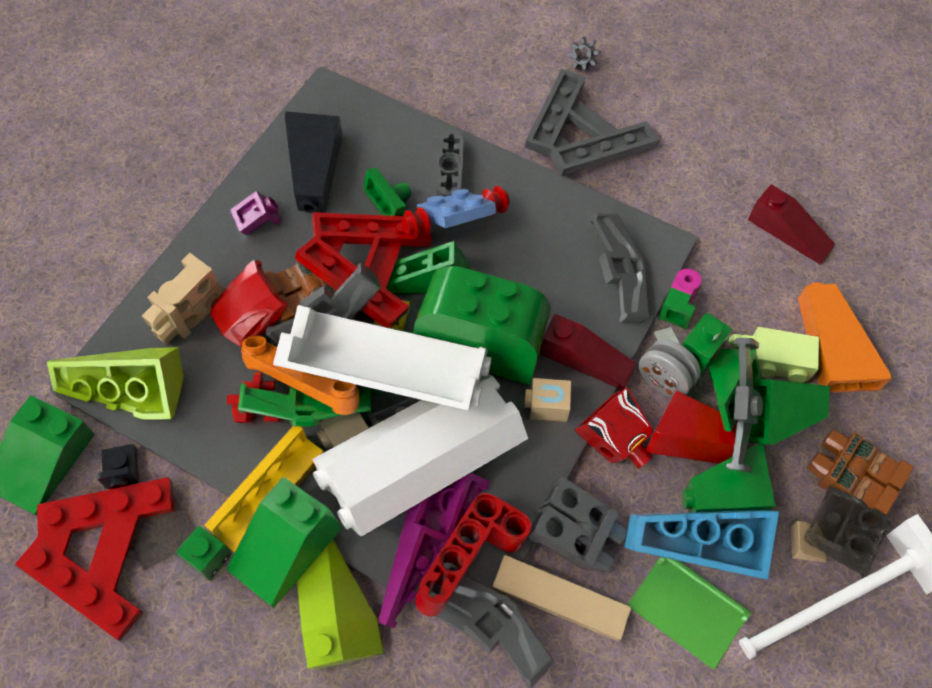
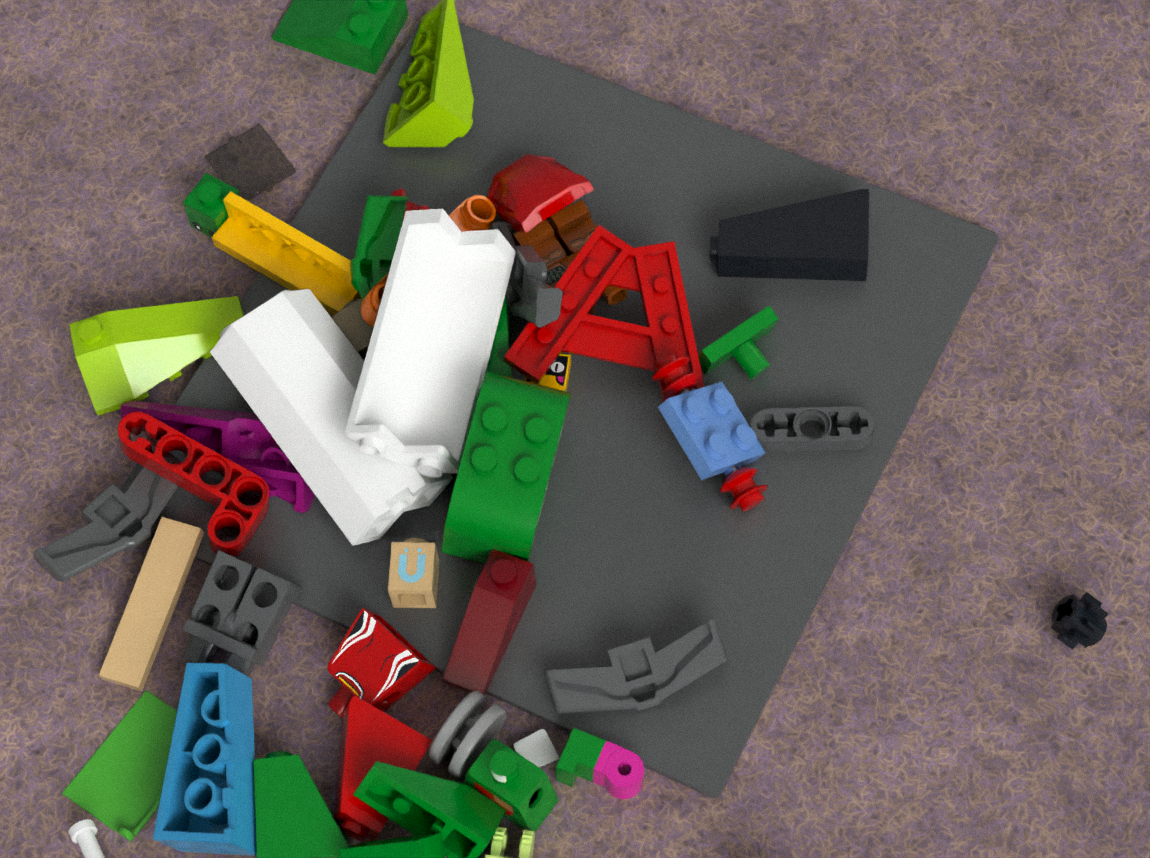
camera: 95 degrees right, 0 degrees up
red plate [15,477,175,641] -> none
black bracket [97,444,139,489] -> none
tan hips [141,253,223,345] -> none
green slope [226,477,342,609] -> none
magenta bracket [230,191,282,236] -> none
green slope [386,241,470,293] -> none
dark grey plate [525,69,659,176] -> none
dark grey plate [726,338,763,473] -> none

